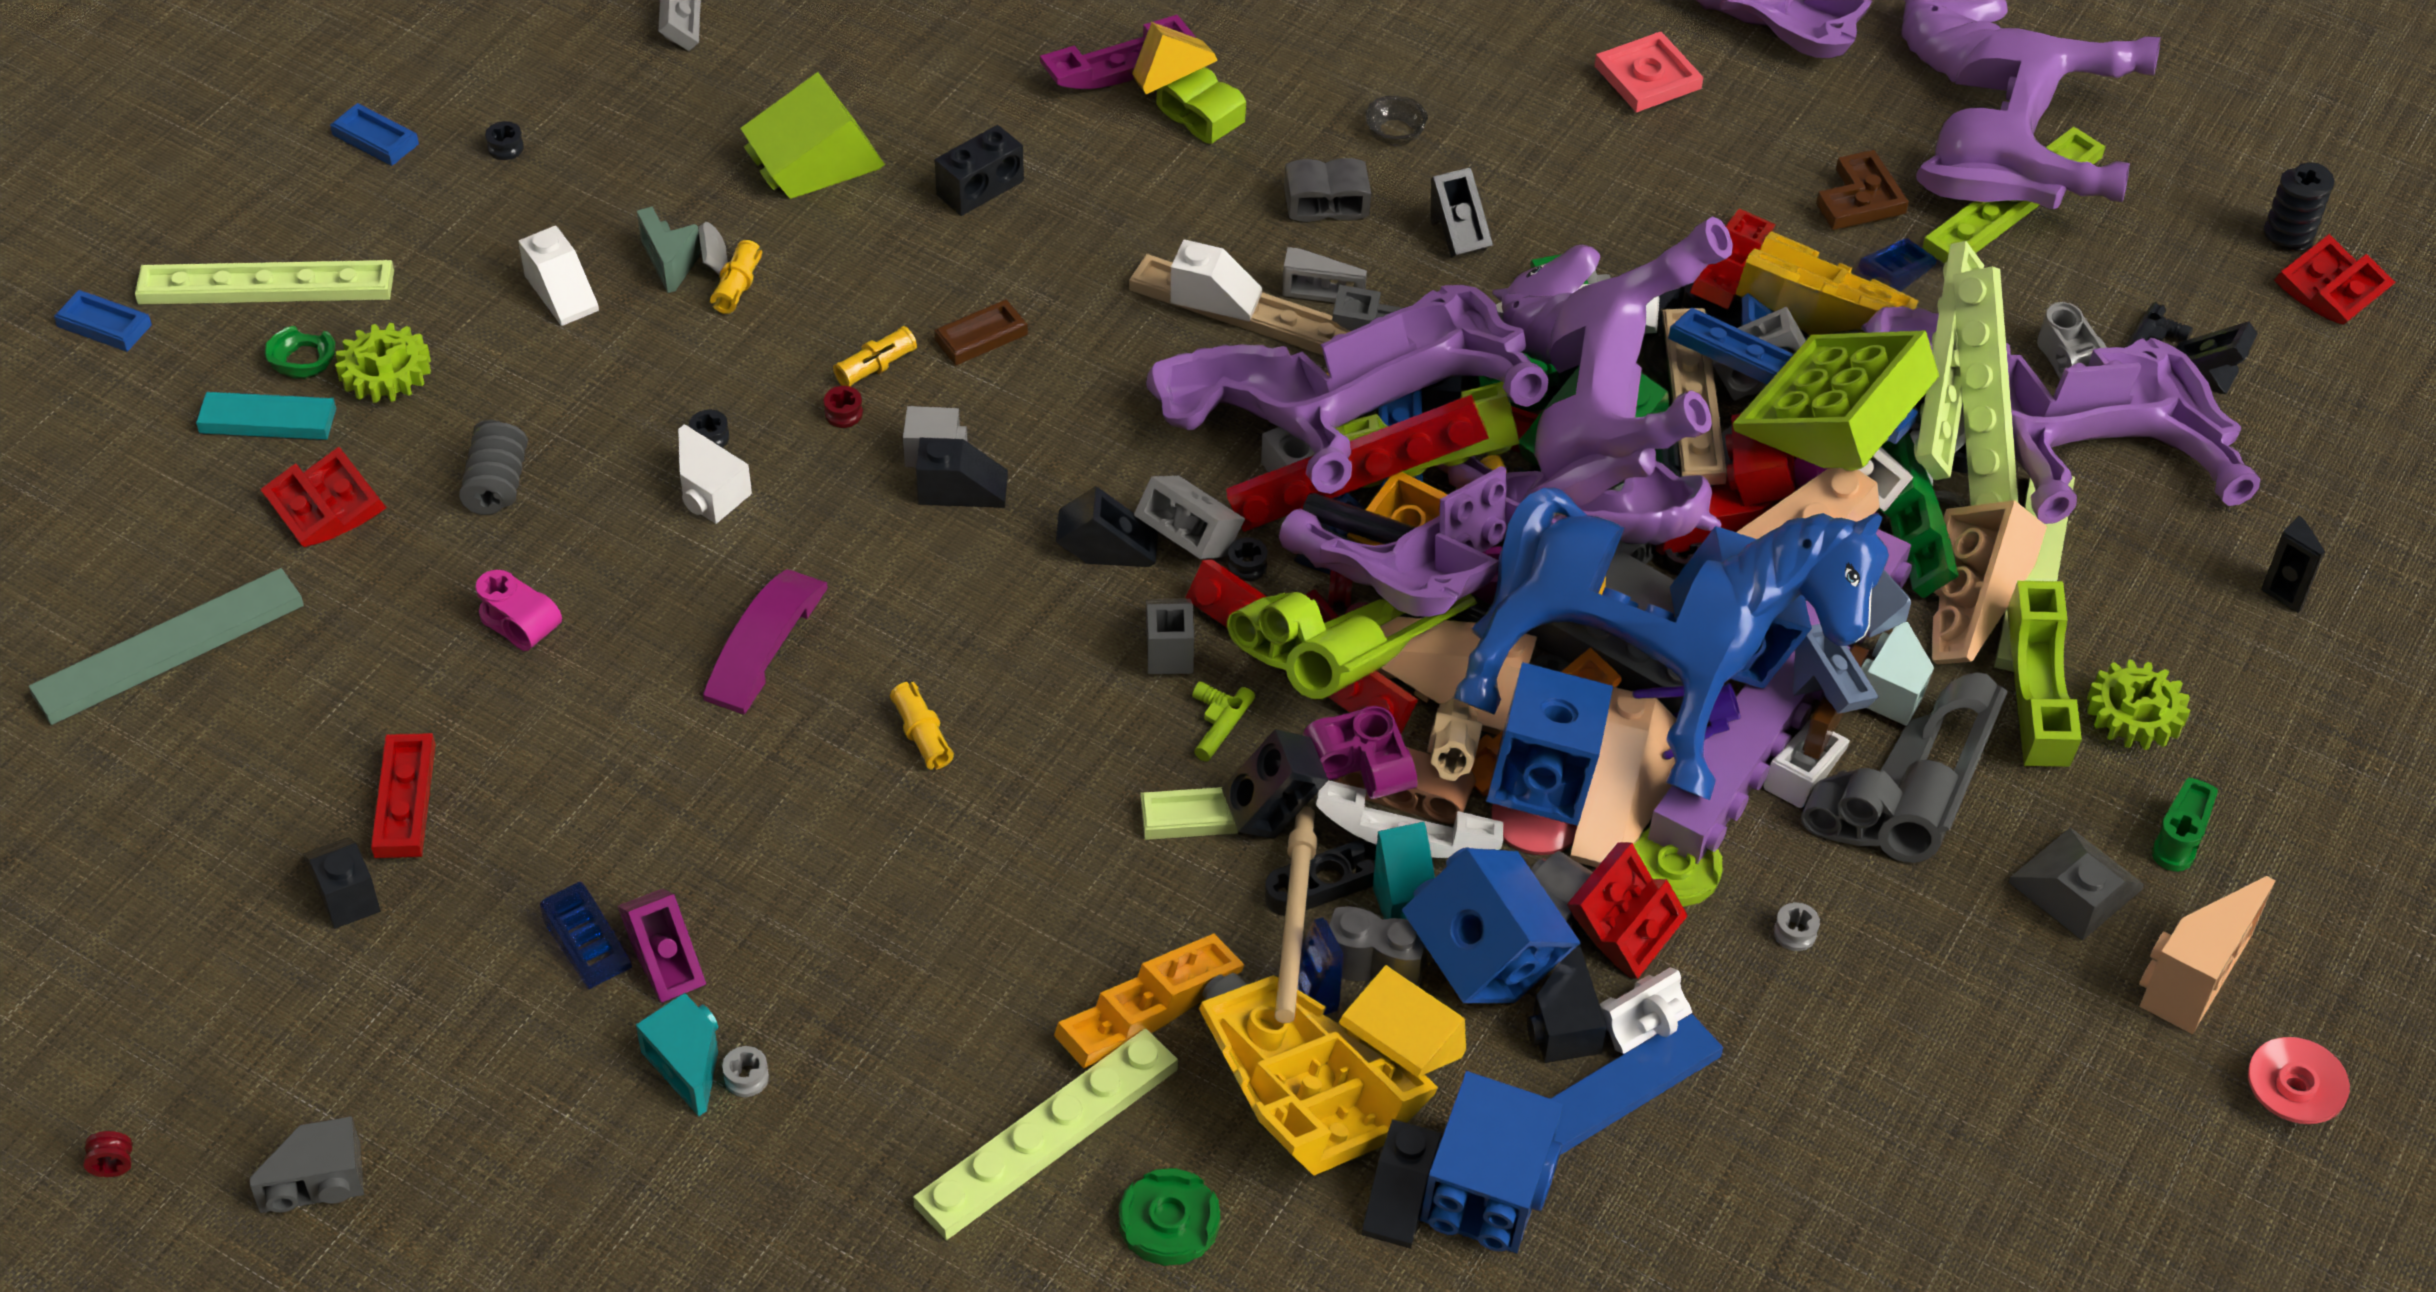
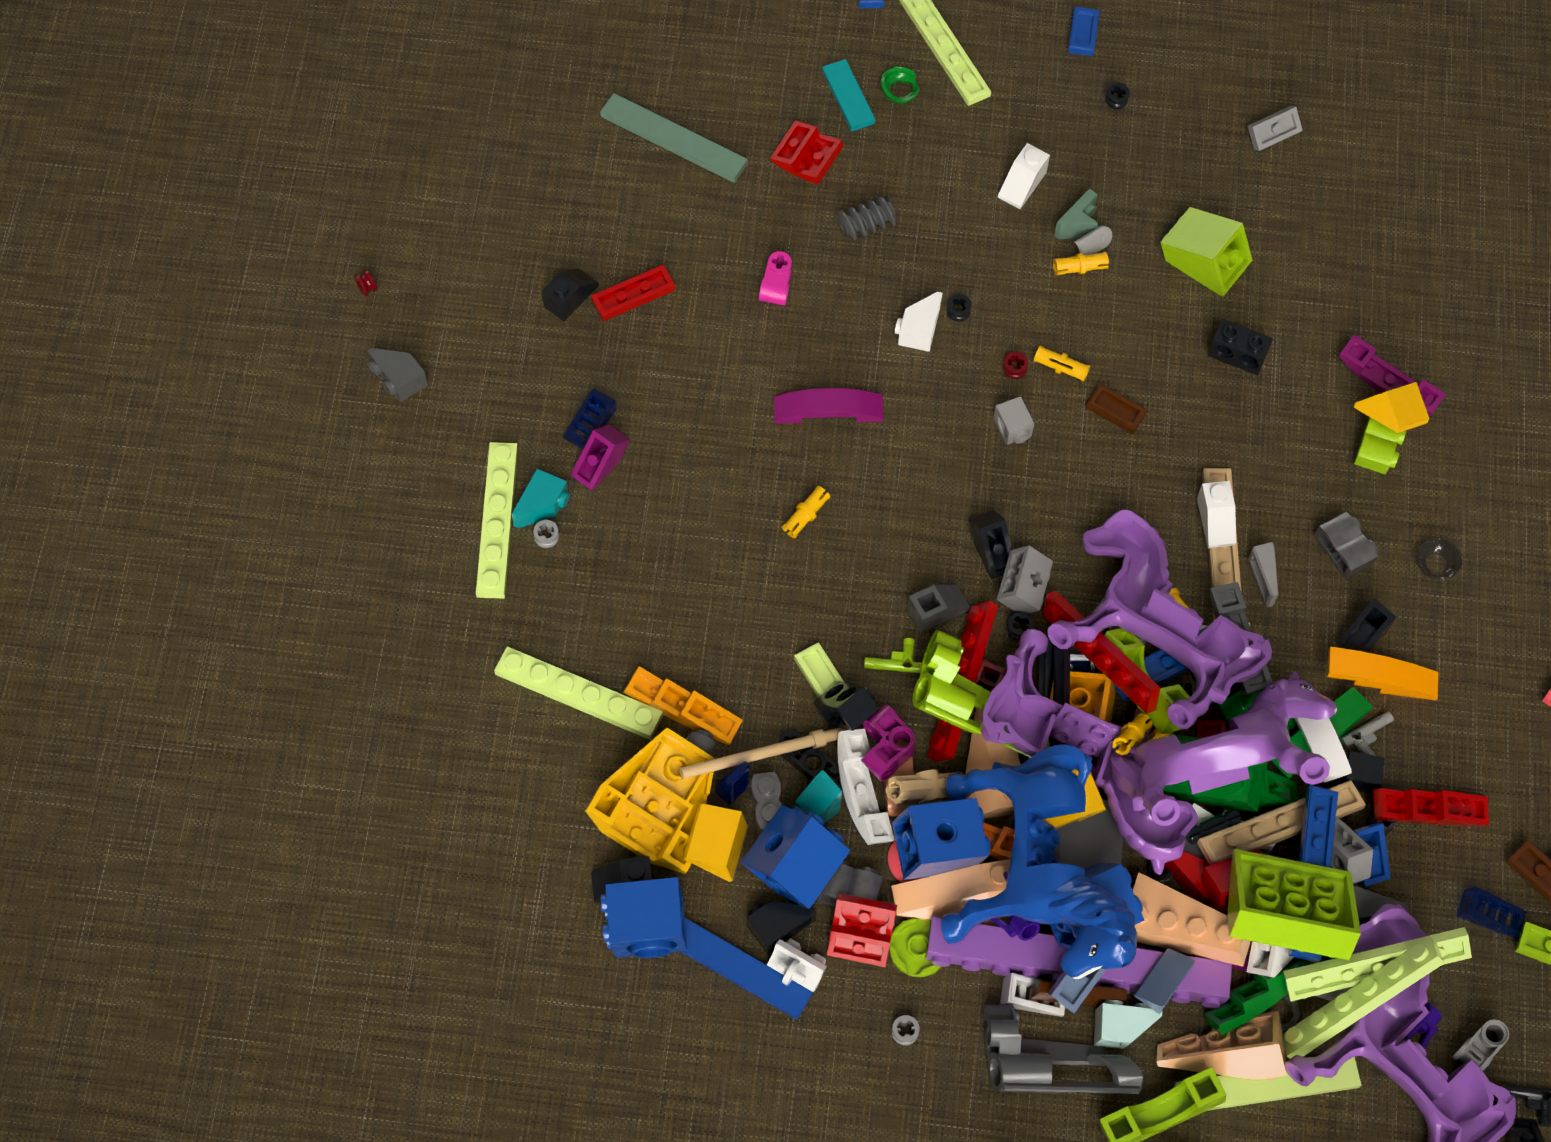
camera: 65 degrees right, 15 degrees up
lime gear [335,323,431,403] -> none
black slope [916,437,1008,508] -> none
green tile [1119,1168,1220,1266] -> none
yellow wedge [1736,231,1919,336] -> none
none -> yellowish green plate [476,442,518,599]
none -> yellow pin [1112,713,1153,755]
none -> light orange slope [1327,647,1438,700]

